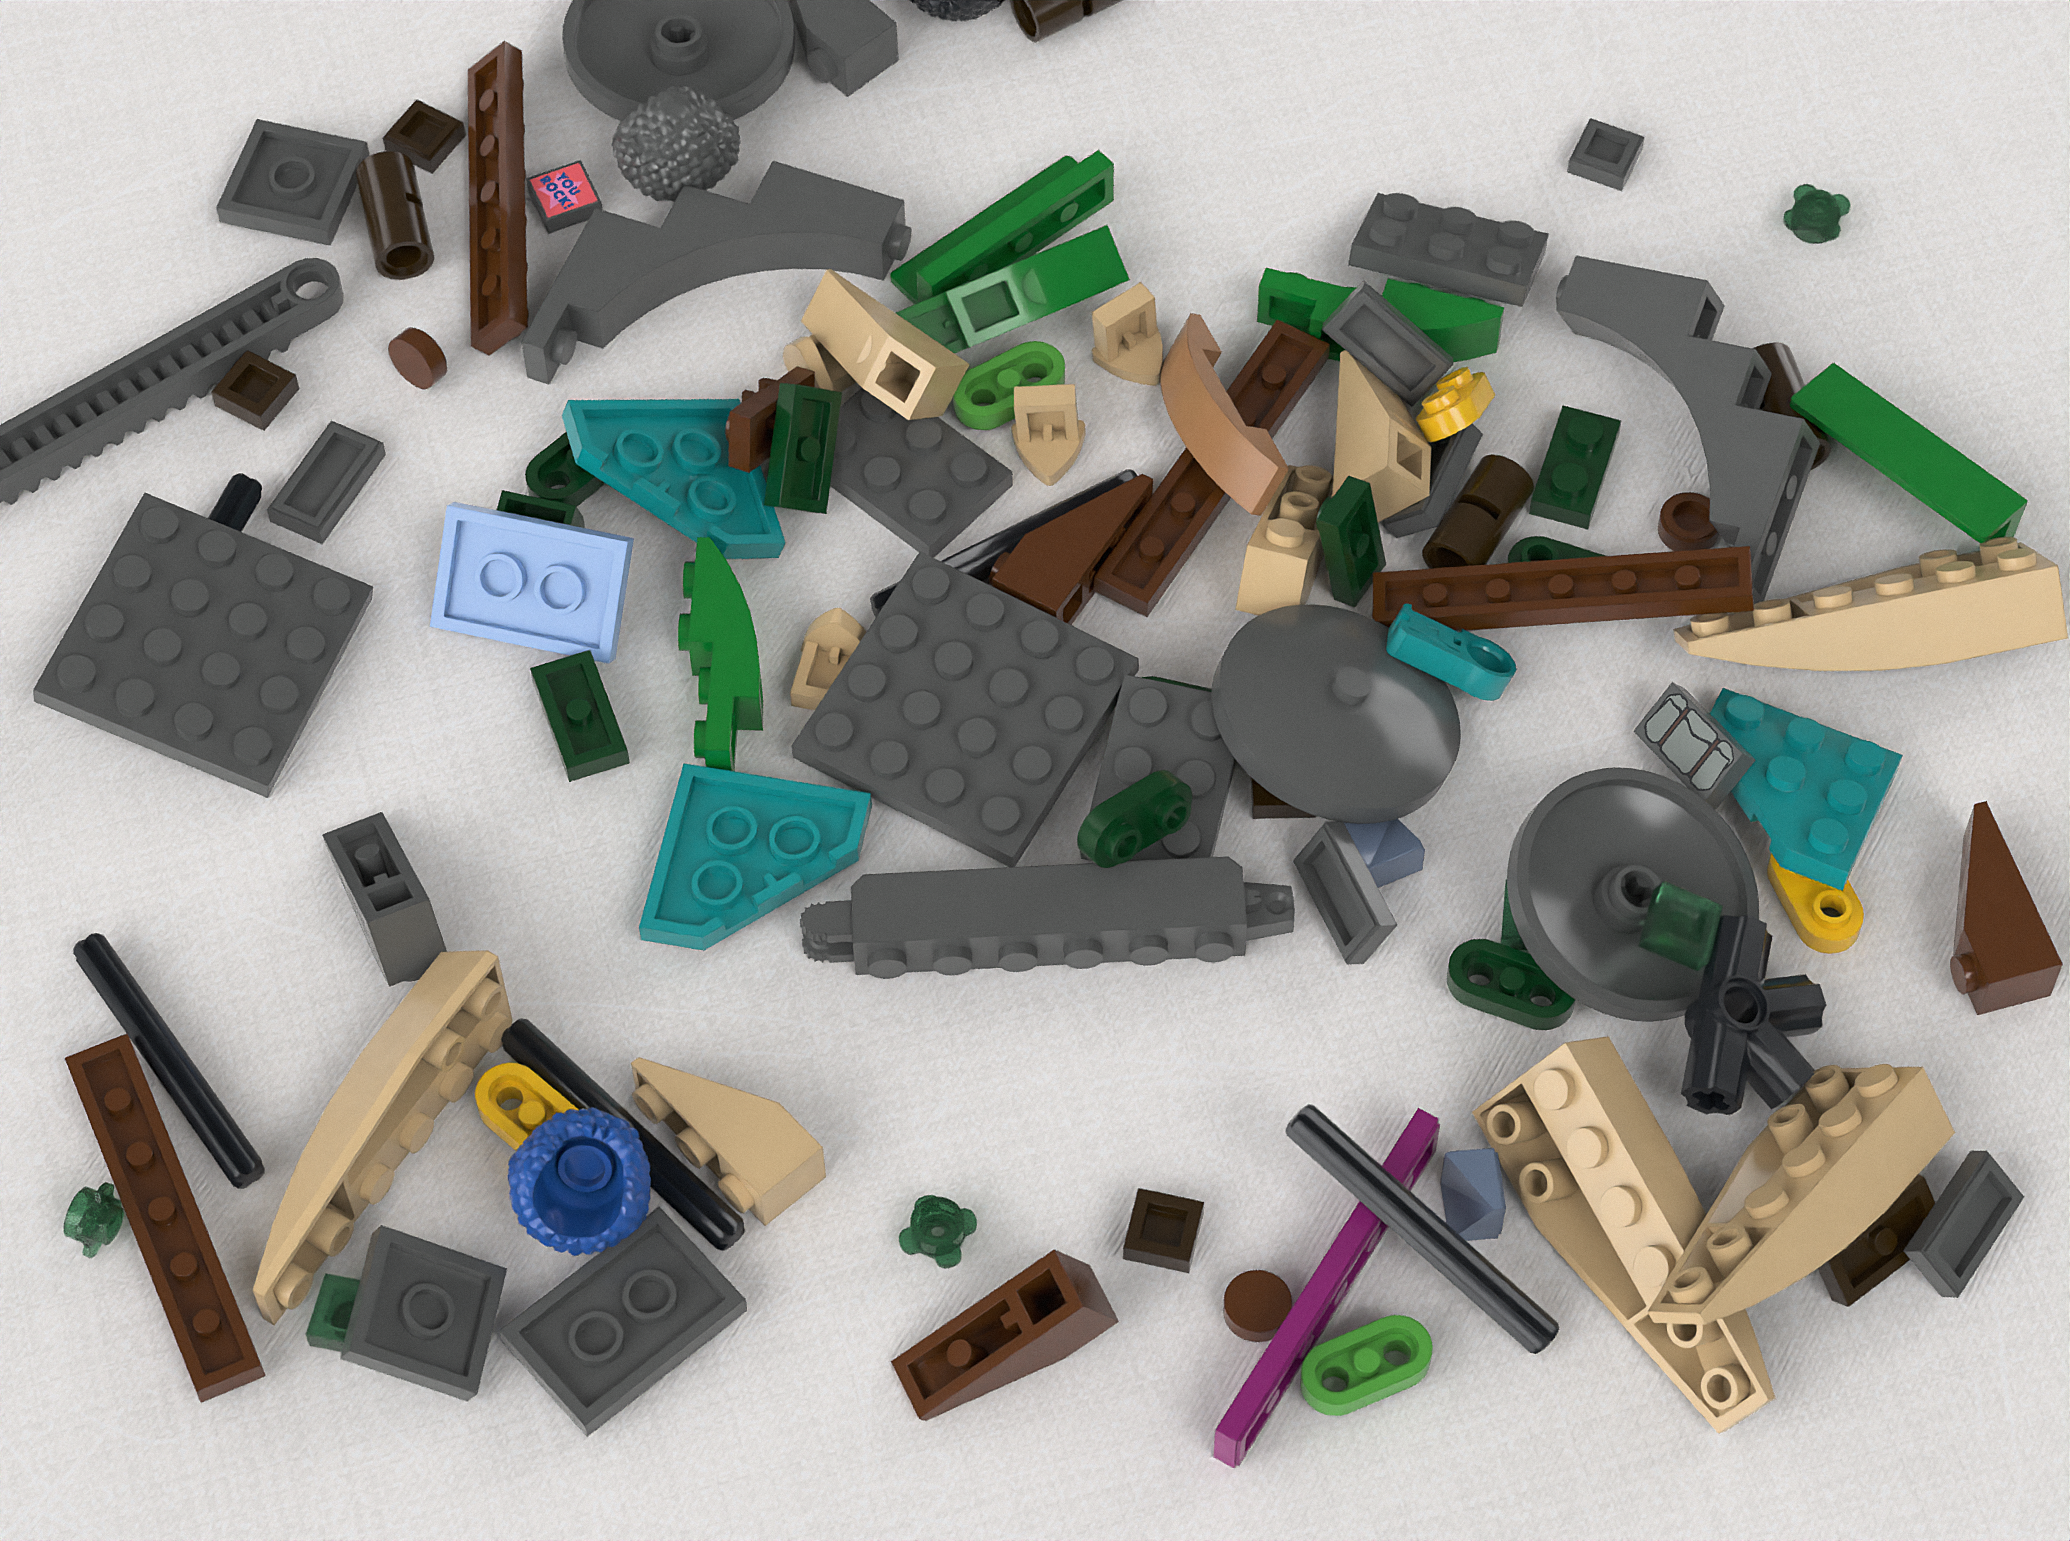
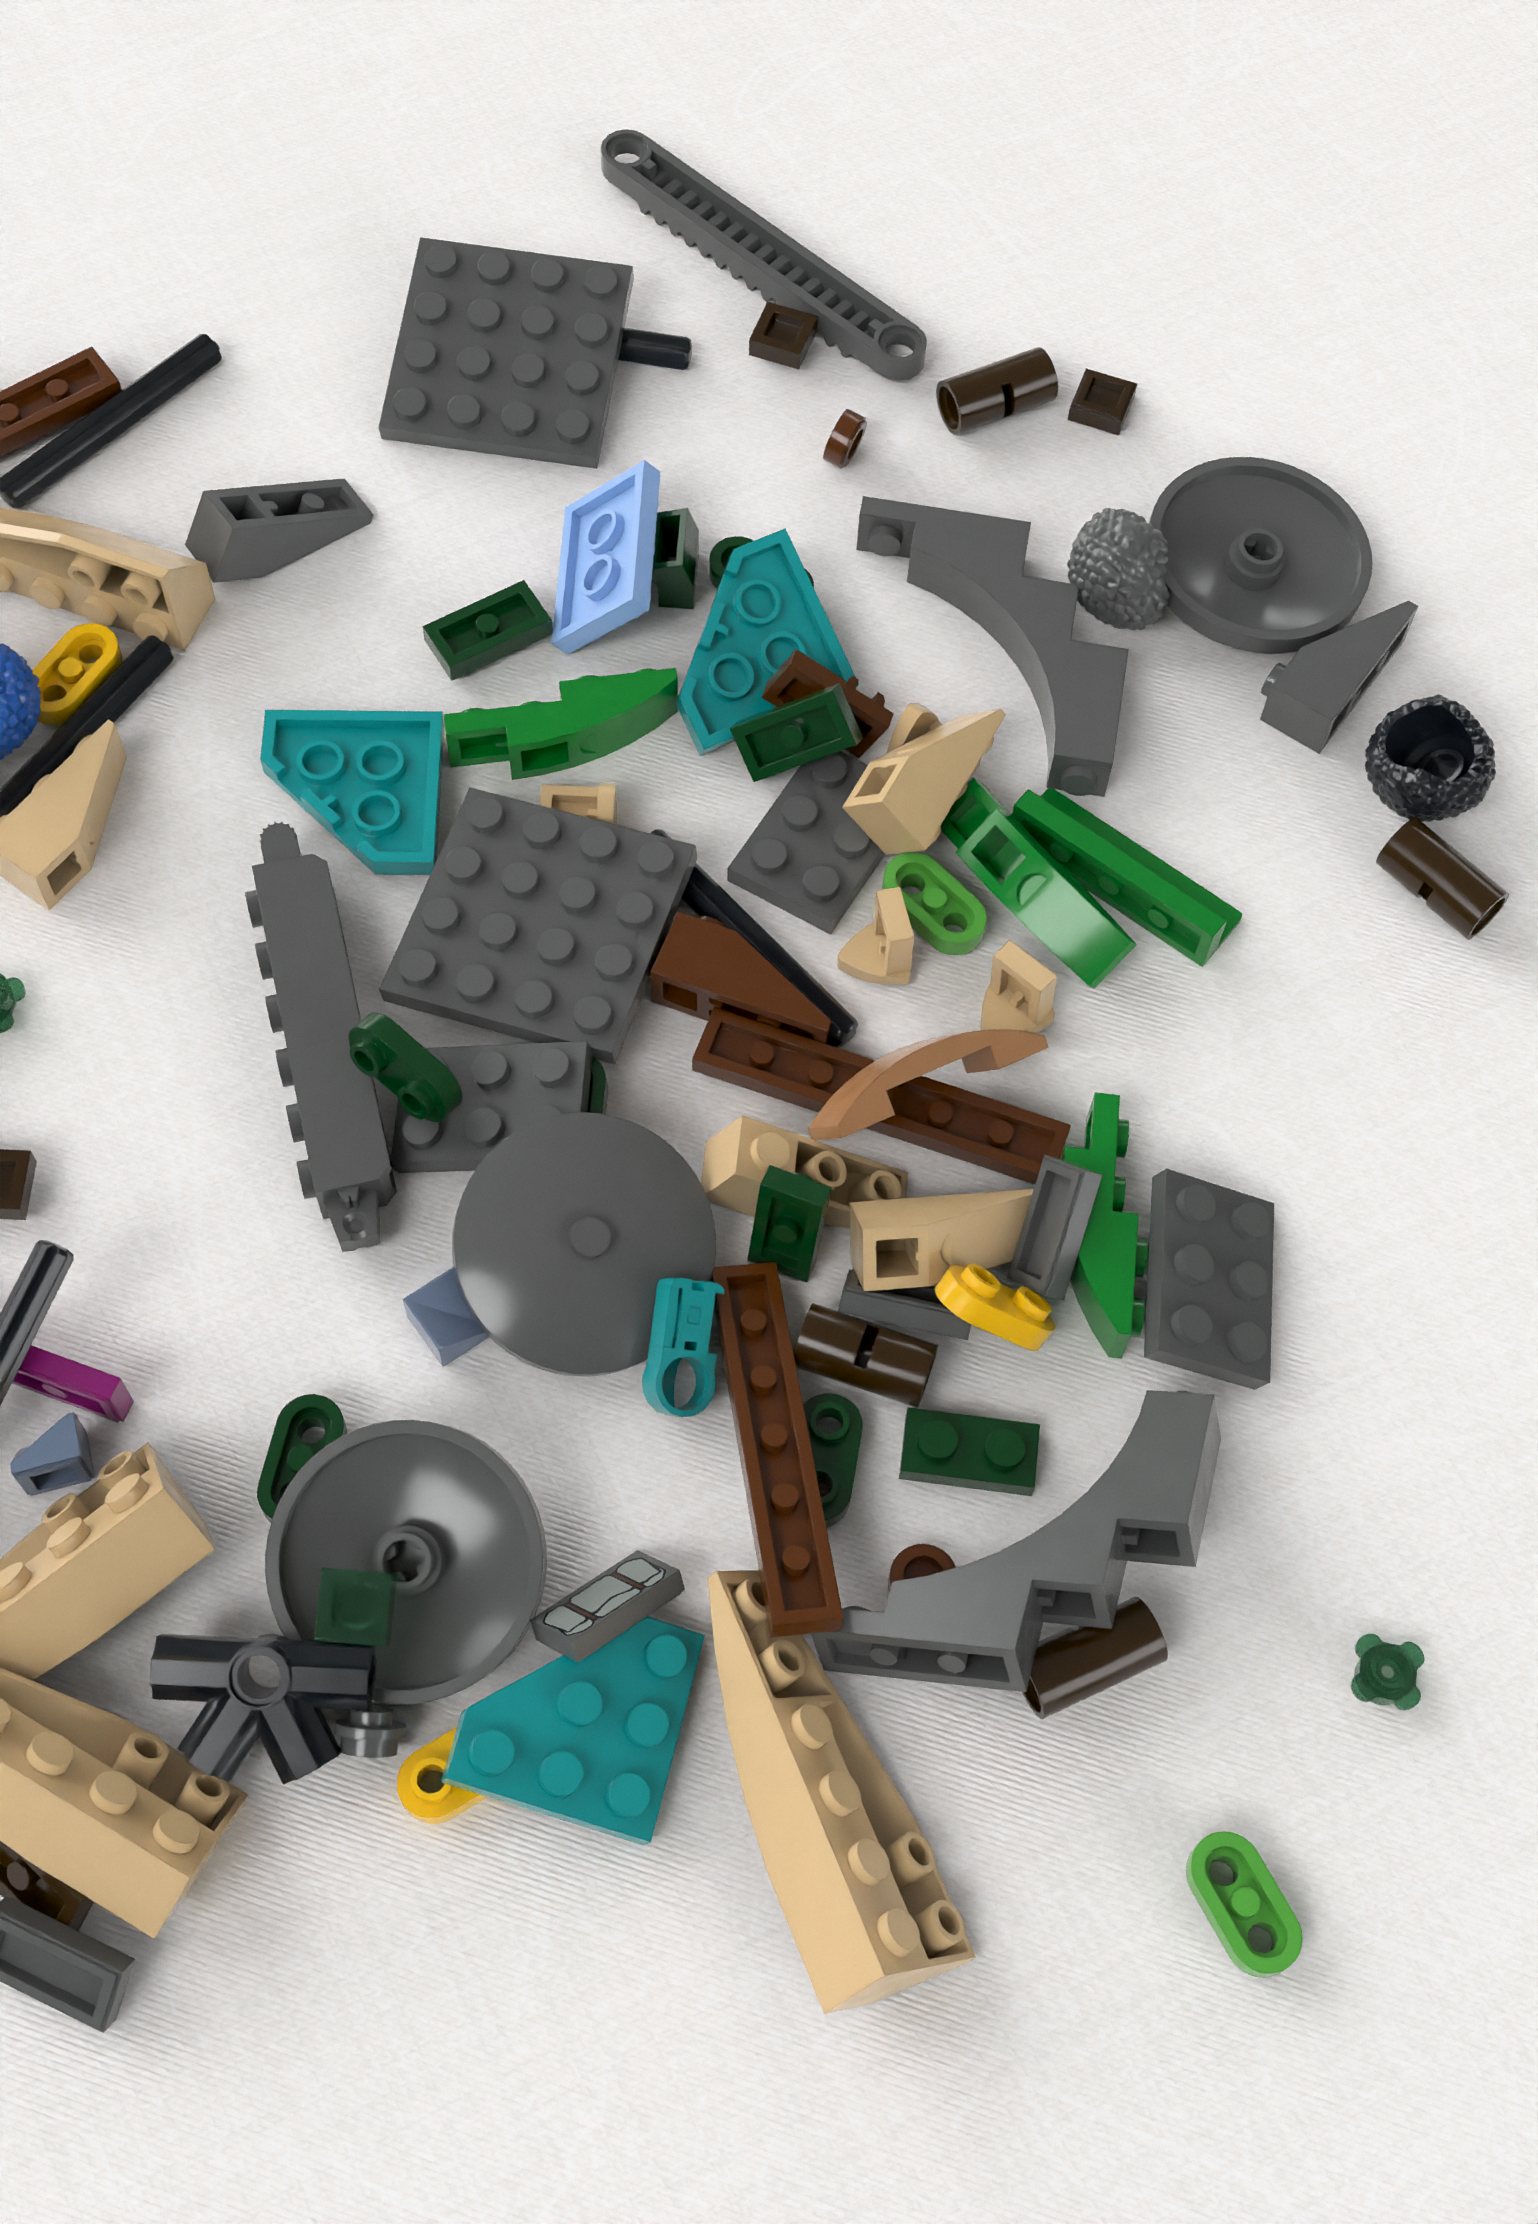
camera: 75 degrees right, 5 degrees up
dark grey plate [216,119,370,246] -> none
dark grey tile [267,421,386,544] -> none
reddish brown plate [467,41,529,356] -> none
tile [526,160,603,234] -> none
dark grey tile [1293,821,1397,965] -> none
dark grey tile [1567,118,1645,191] -> none
green panel [1789,362,2028,543] -> none
reddish brown slope [1950,801,2063,1015] -> none
none -> dark grey plate [334,1706,407,1758]
none -> bright green plate [1186,1831,1303,1978]

